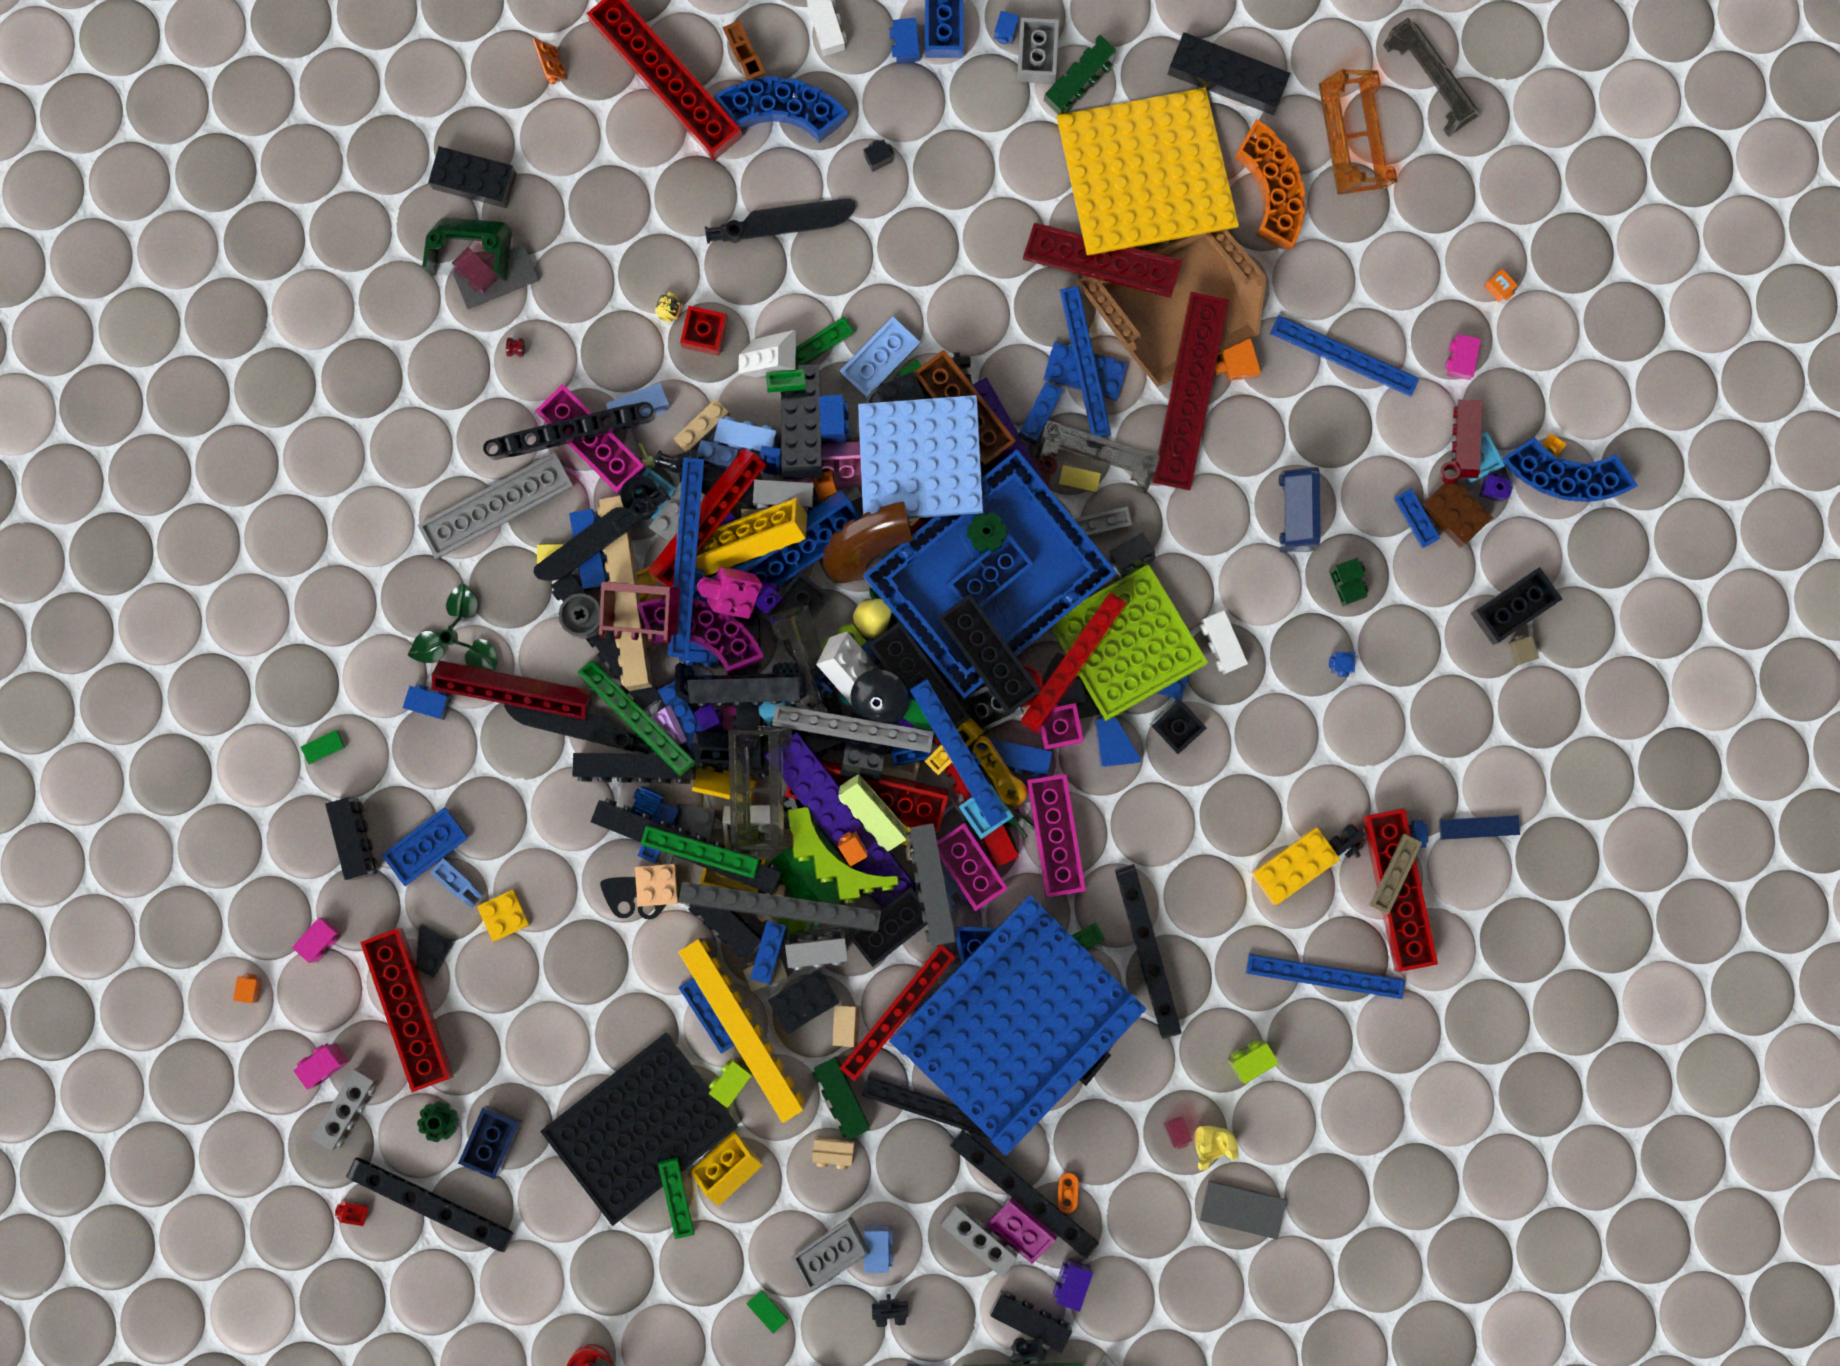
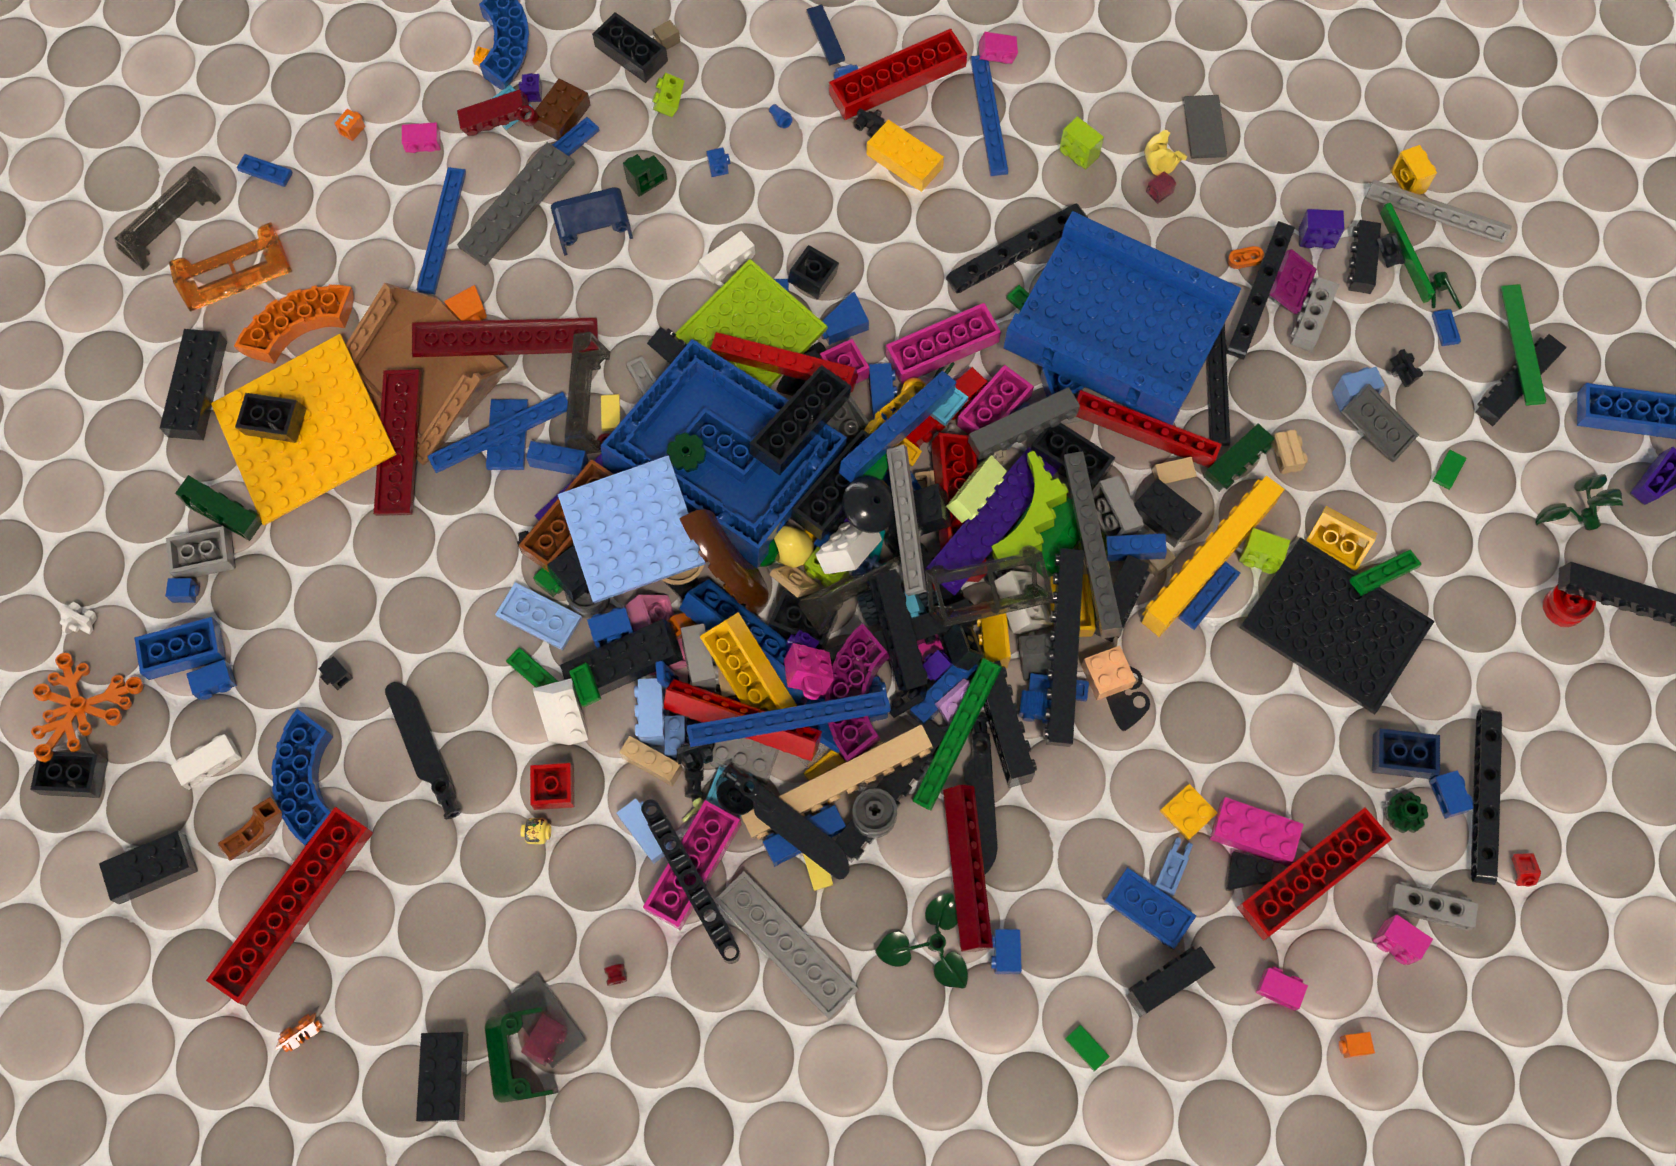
camera: 105 degrees left, 15 degrees down
dark red hinge [599,582,680,643] -> none
green tile [641,826,760,878] -> none
orange brick [838,831,868,866] -> none
dark tan plate [1369,834,1422,914] -> none
none -> black brick [235,393,306,443]
none -> blue tile [237,154,293,187]
none -> dark grey plate [457,142,575,266]
none -> lime brick [652,72,685,117]
none -> blue cone [769,104,793,128]
none -> tan tile [769,566,820,598]
none -> dark pink brick [979,31,1018,64]
none -> dark pink brick [1209,797,1304,867]
none -> blue brick [1429,770,1473,819]

